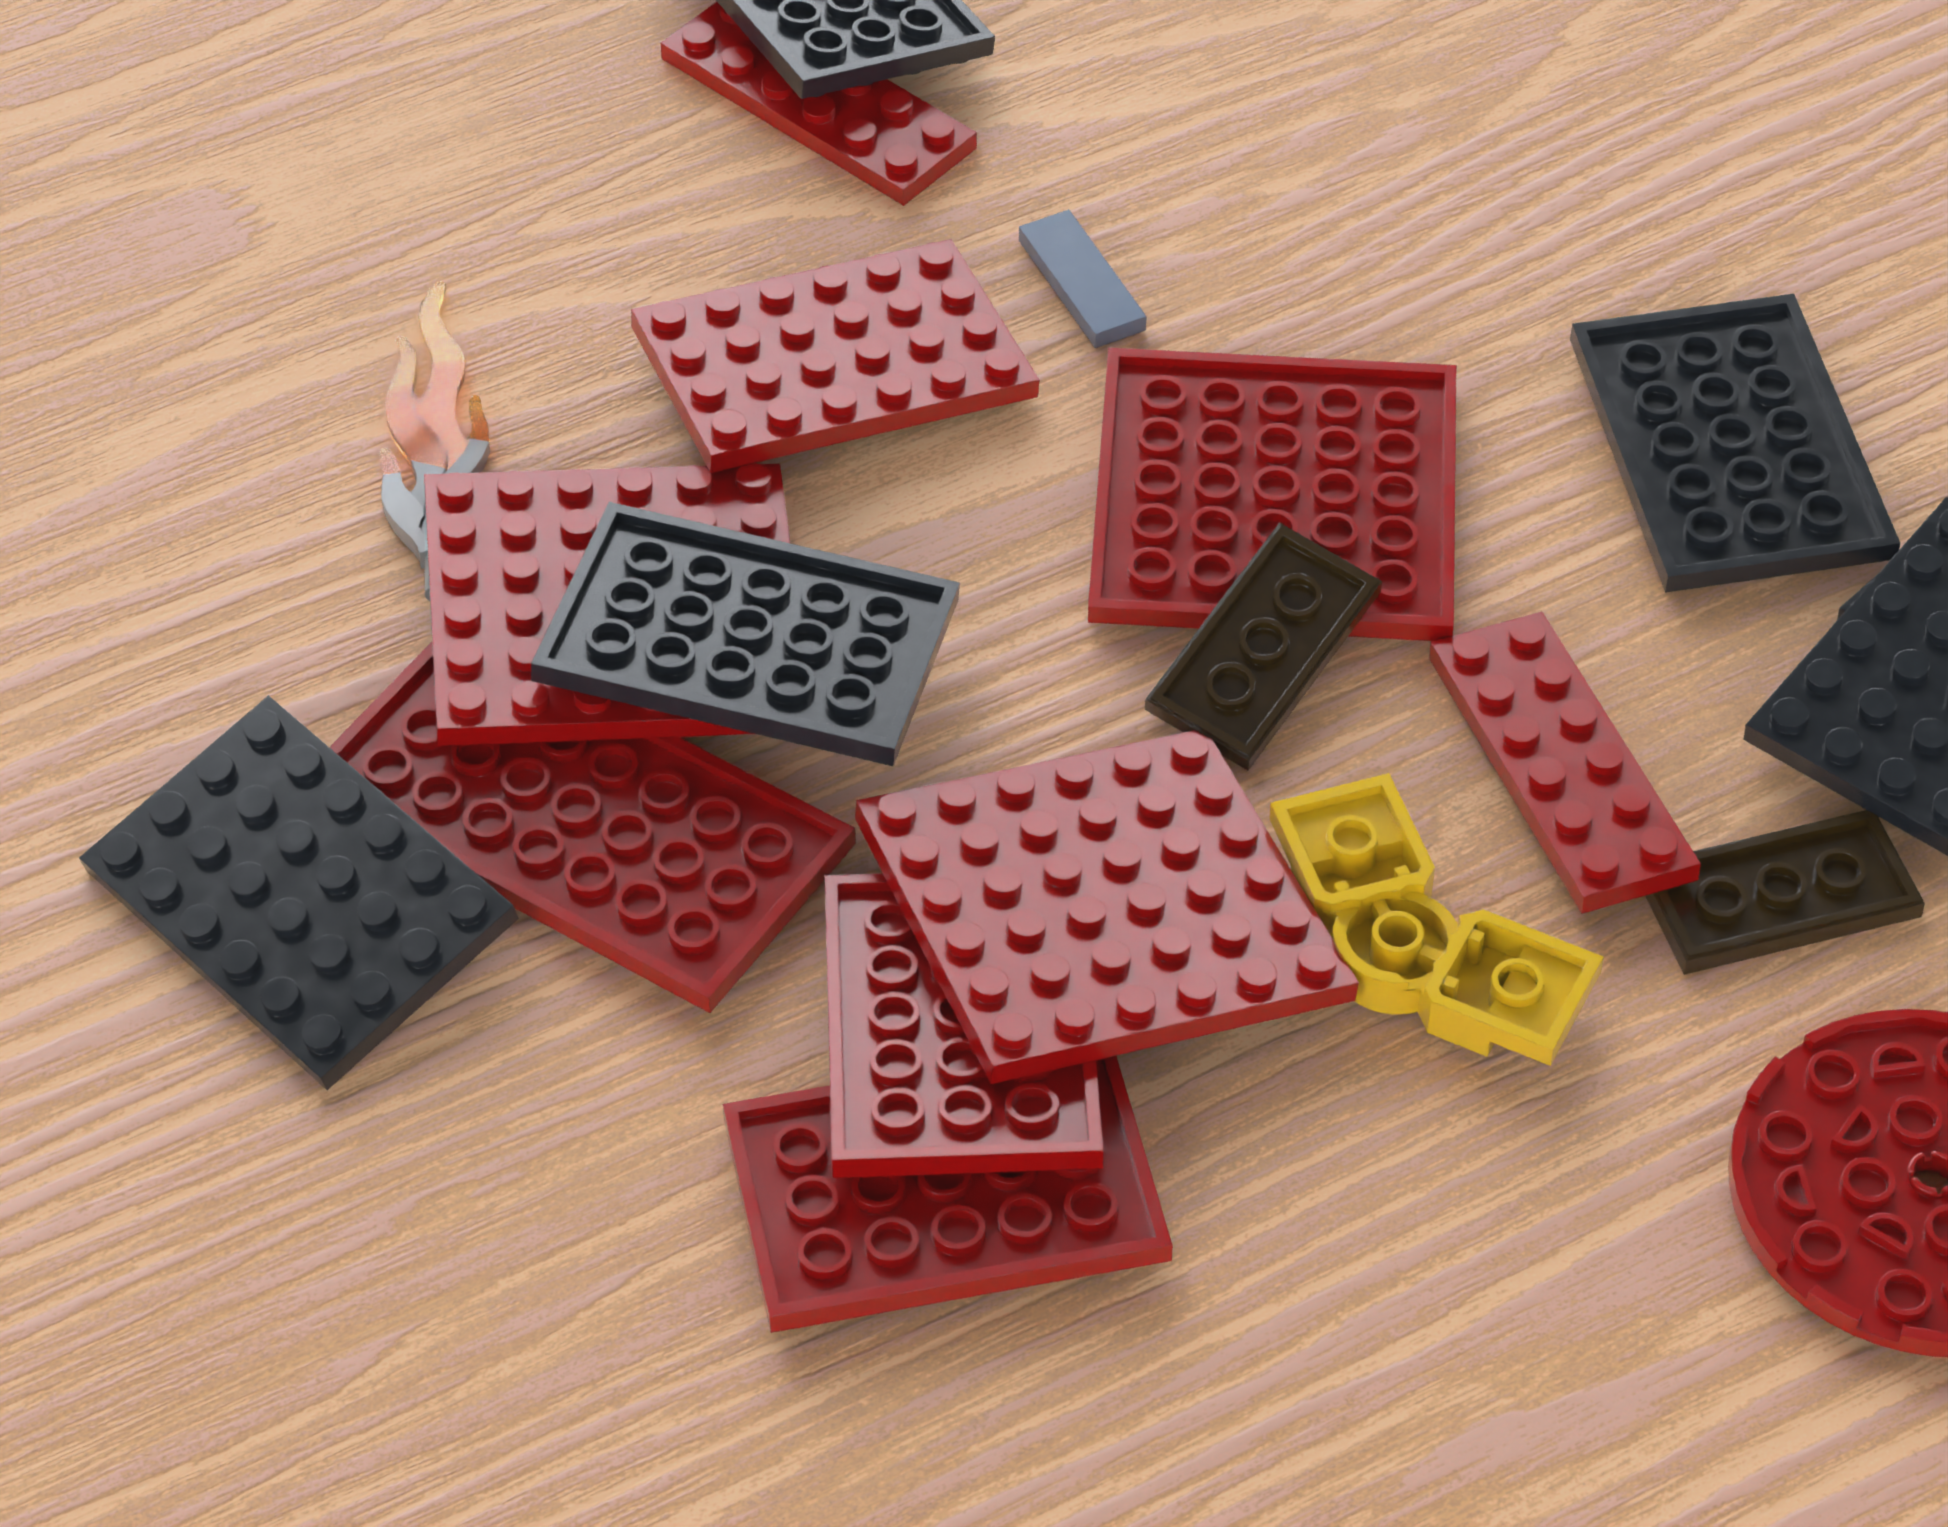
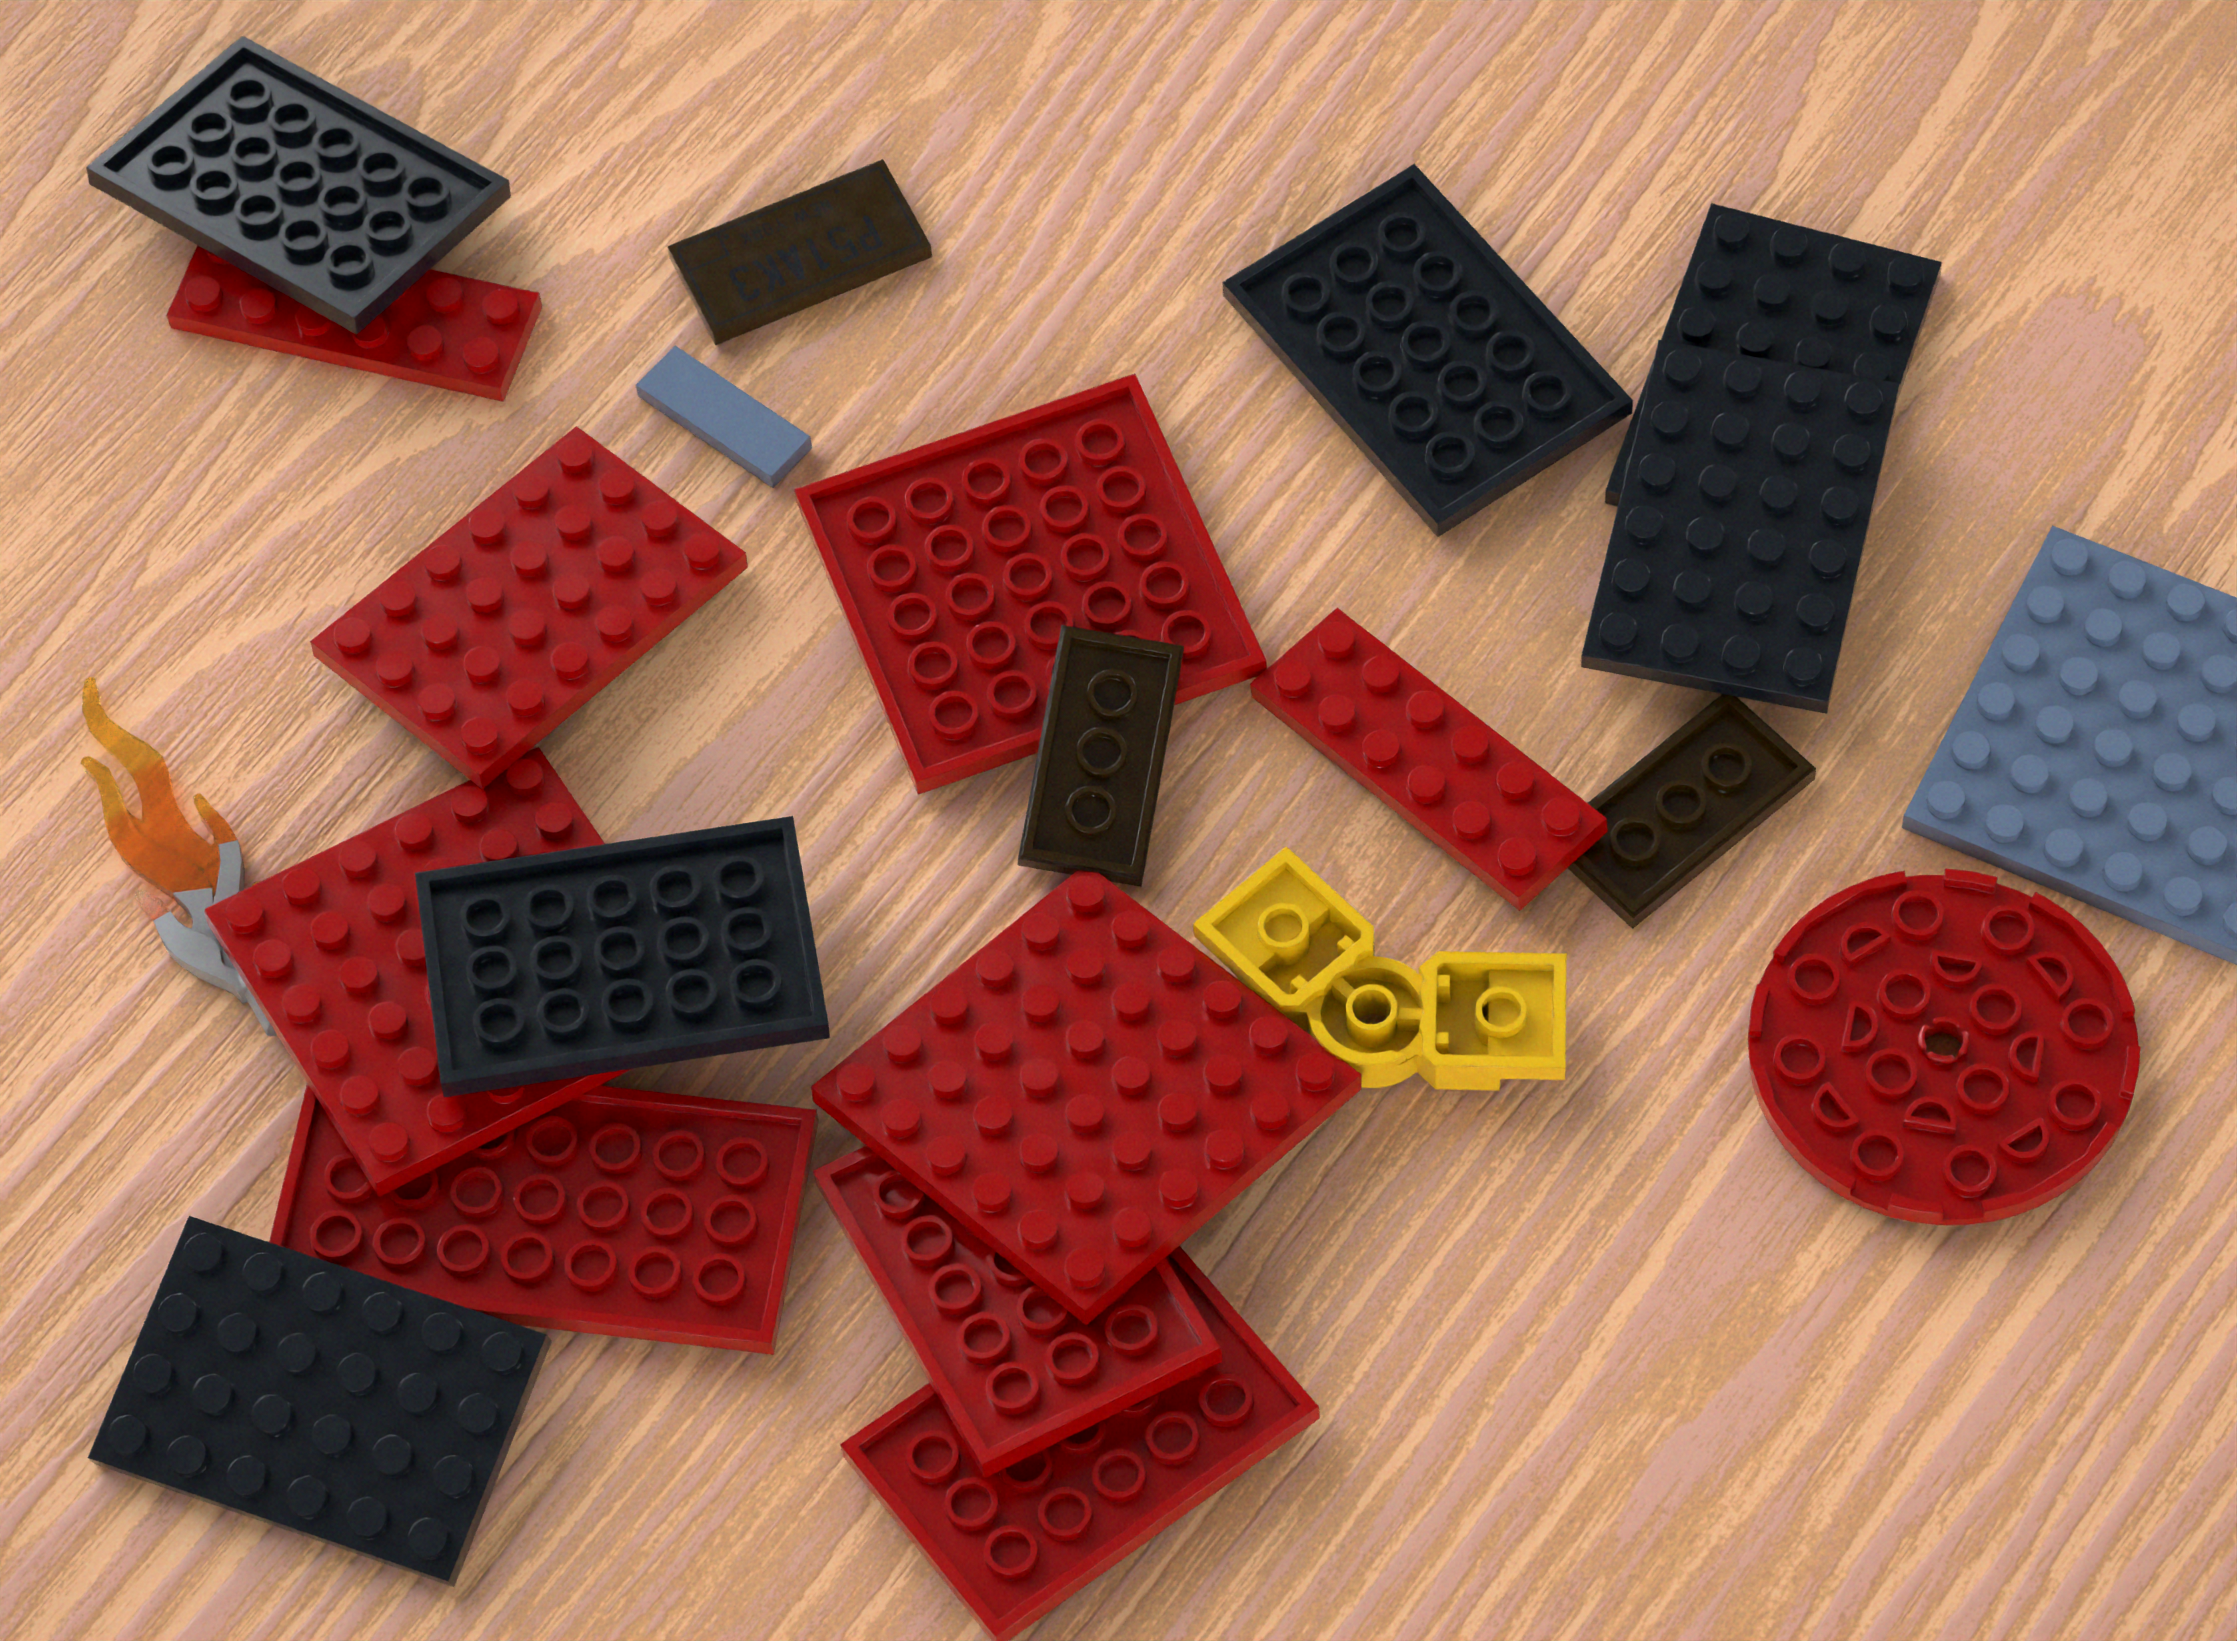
camera: 20 degrees left, 10 degrees up
none -> dark brown tile [667,159,932,345]

